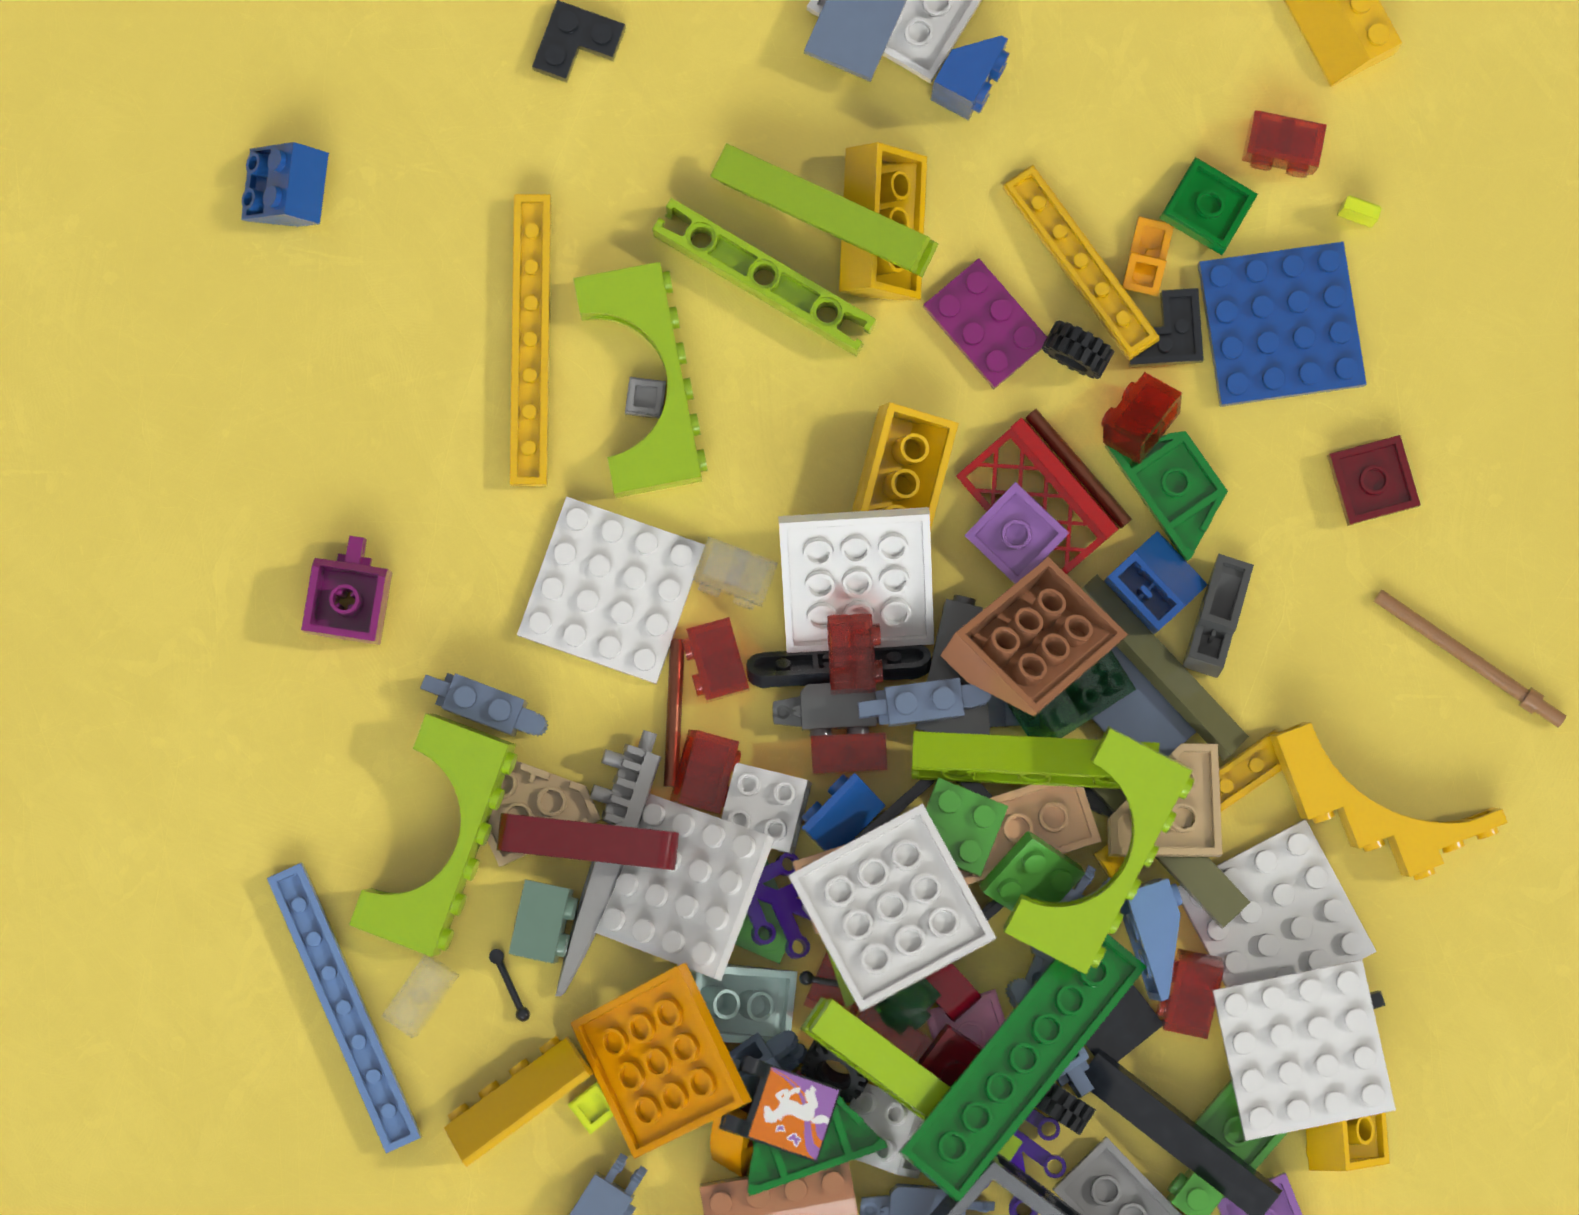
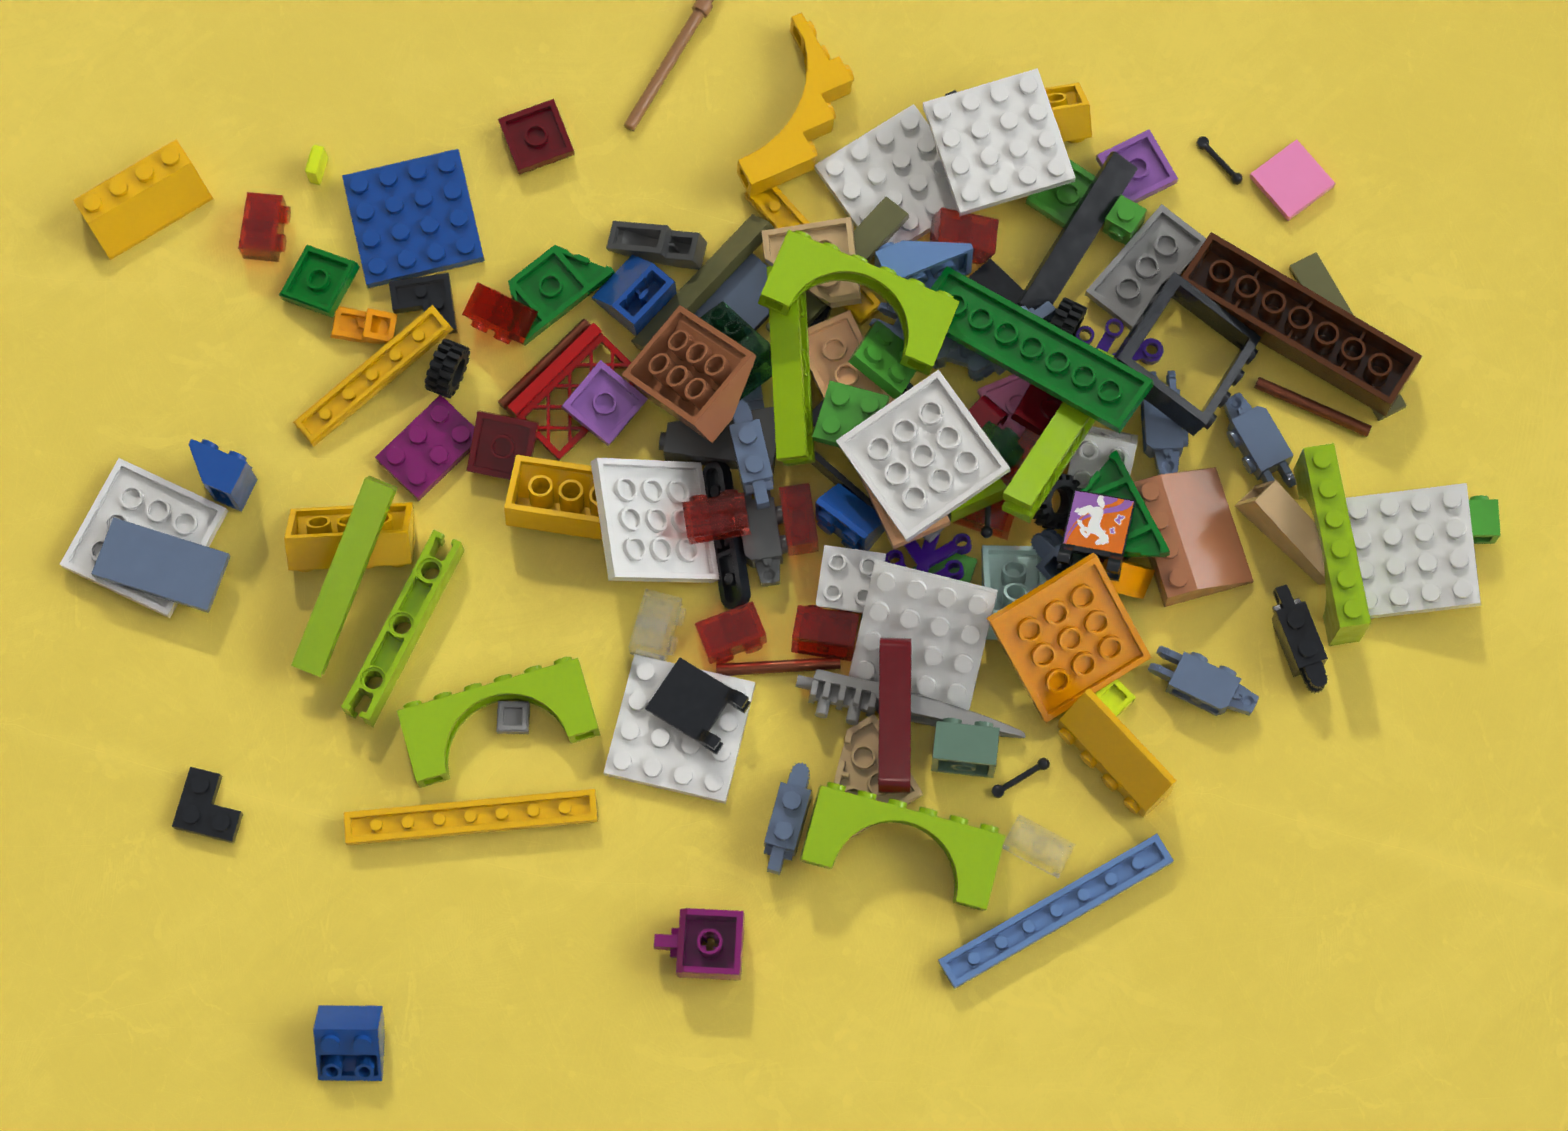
camera: 90 degrees left, 10 degrees down
none -> dark red plate [467,410,539,480]
none -> black flag [645,658,751,755]

